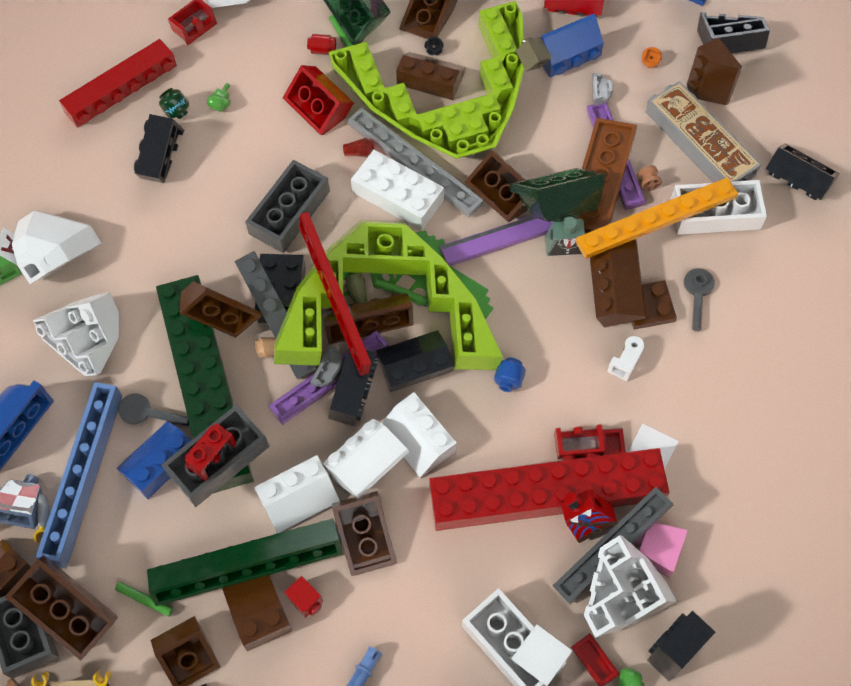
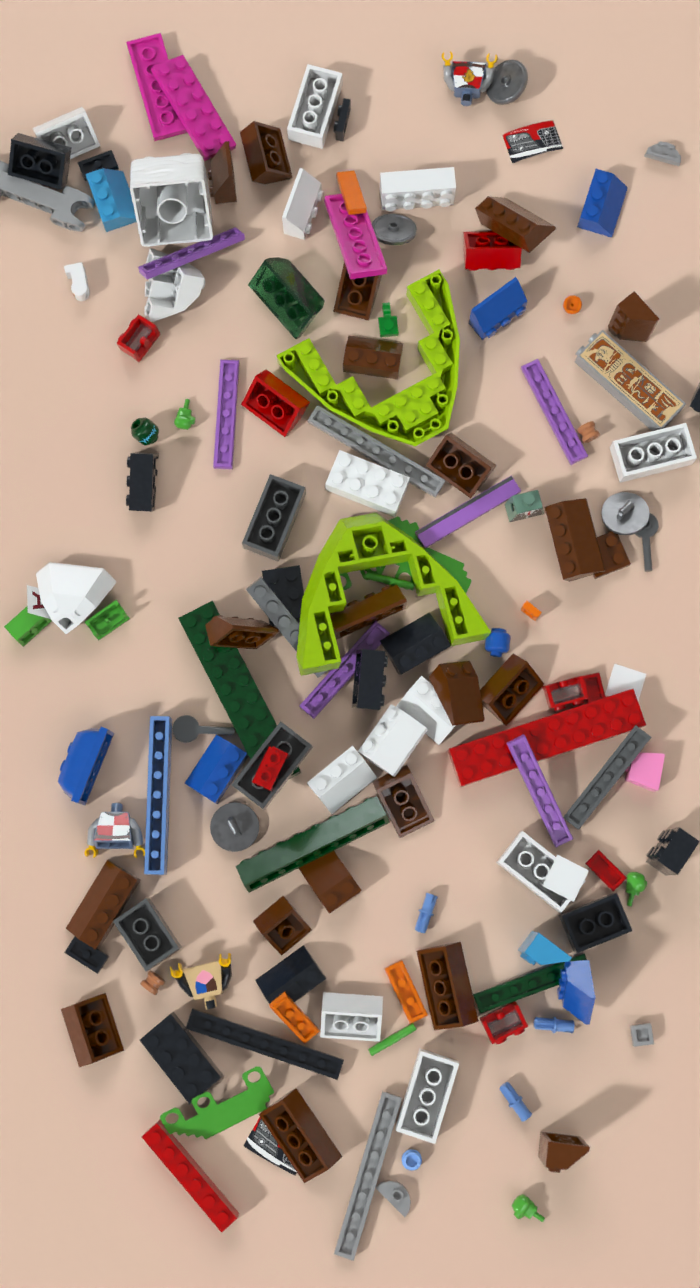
camera: 10 degrees left, 15 degrees up
reddish brown slope [5,555,118,660] -> none
white brick [33,292,119,376] -> none
red brick [59,39,177,128] -> none
bright green piece [115,582,174,617] -> none
light nougat cone [255,337,276,359] -> none
red brick [284,576,323,618] -> none
red tile [299,212,371,376] -> none
red brick [307,34,336,55] -> none
light grey plate [310,345,344,387] -> none
bright green piece [329,14,353,47] -> none
clear red cone [343,137,374,158] -> none
olive cone [344,273,368,304] -> none
black plate [424,36,444,55] -> none
clear green windscreen [510,168,604,222] -> none
dark tan brick [515,37,552,72] -> none
red torso [561,490,618,543] -> none
dark orange plate [568,118,637,233] -> none
light orange plate [575,177,738,259] -> none
white brick [584,535,677,638] -> none
light grey plate [592,73,613,105] -> none
white leg [607,336,644,381] -> none
black wedge [697,12,770,53] -> none
none -> bright green hinge [85,600,130,641]
none -> flat silver shield [210,803,259,852]
none -> medium lavender tile [213,360,239,470]
none -> green plate [378,302,399,338]
none -> reddish brown slope [429,661,485,726]
none -> reddish brown slope [480,653,544,726]
none -> medium lavender tile [506,734,573,847]
none -> orange tile [521,601,542,621]
none -> shield [601,492,650,535]

